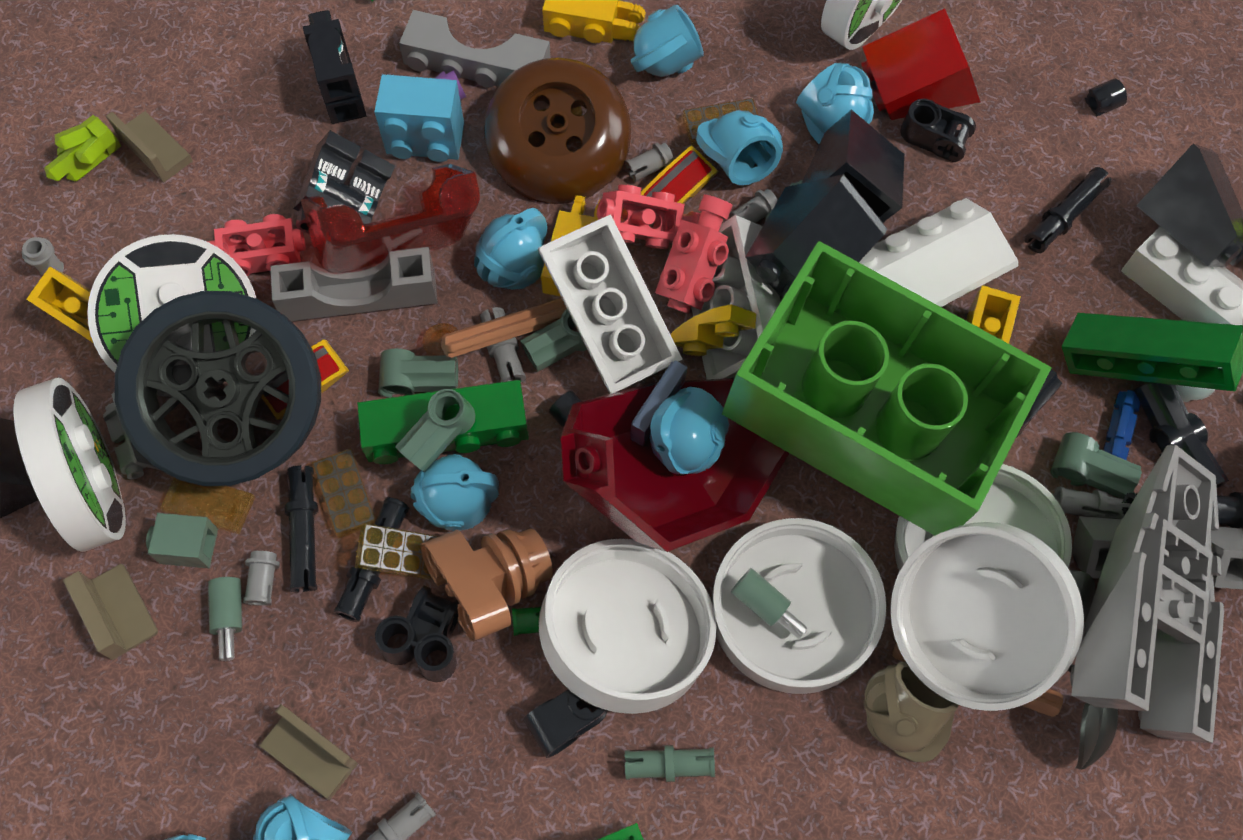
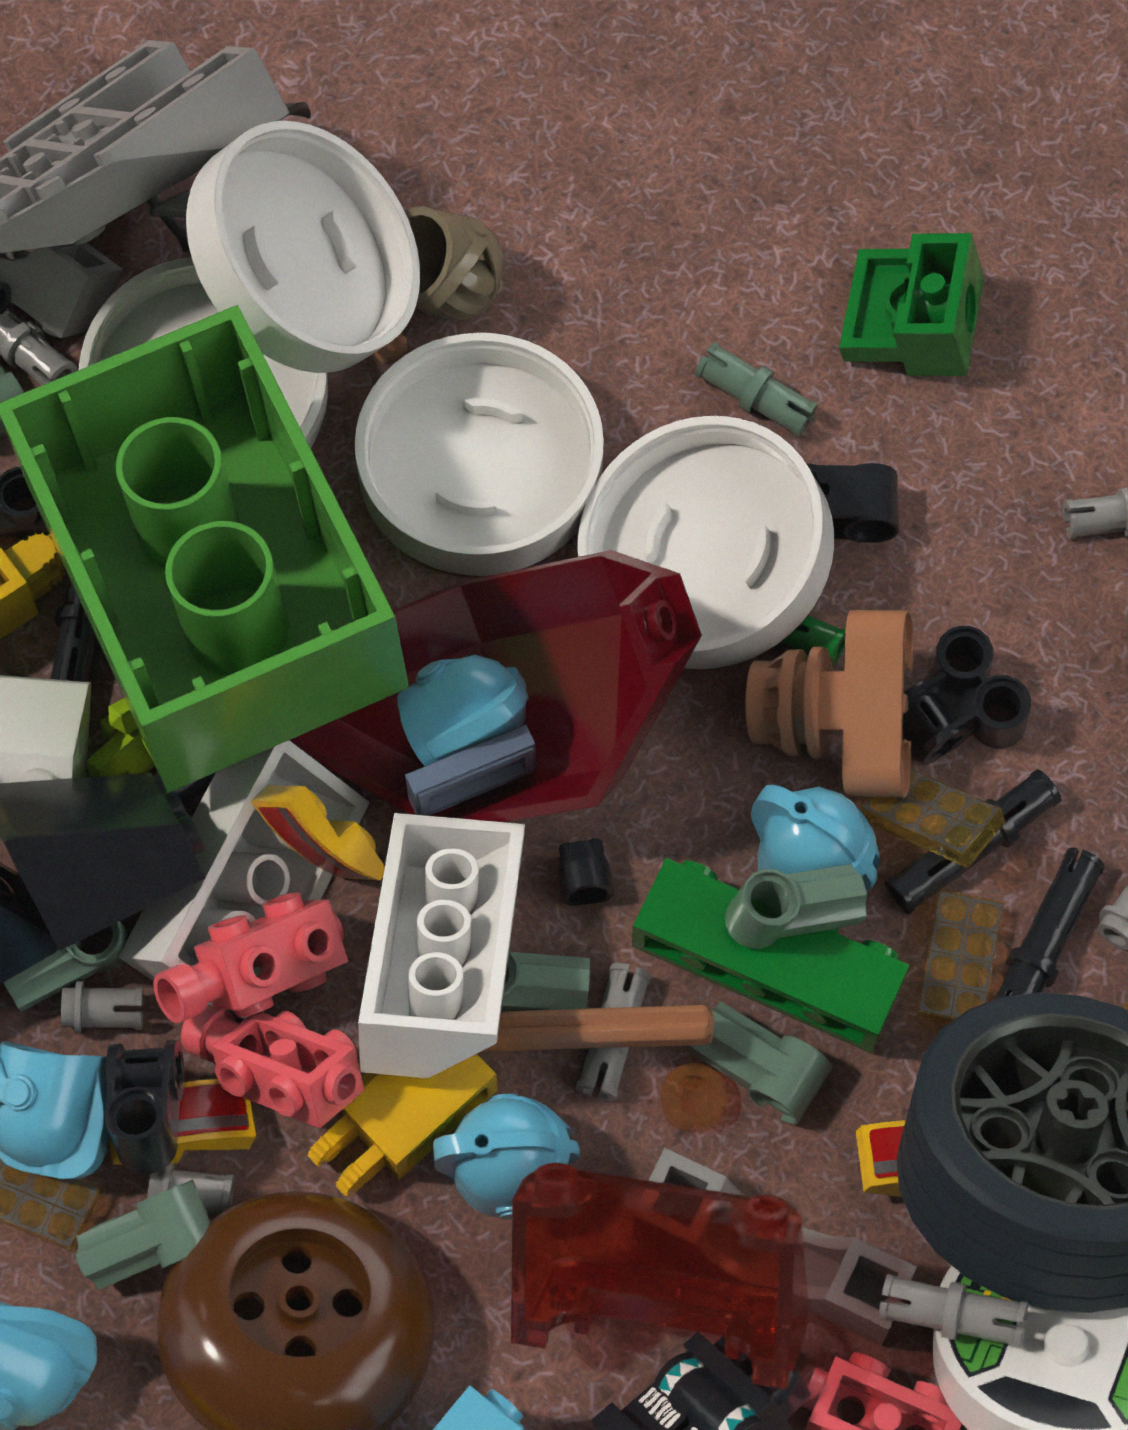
camera: 145 degrees left, 0 degrees up
sand green piece [731,568,807,638] -> none
none -> sand green piece [75,1179,211,1290]
none -> black piece [104,1040,185,1175]
none -> light grey pin [879,1274,1029,1348]

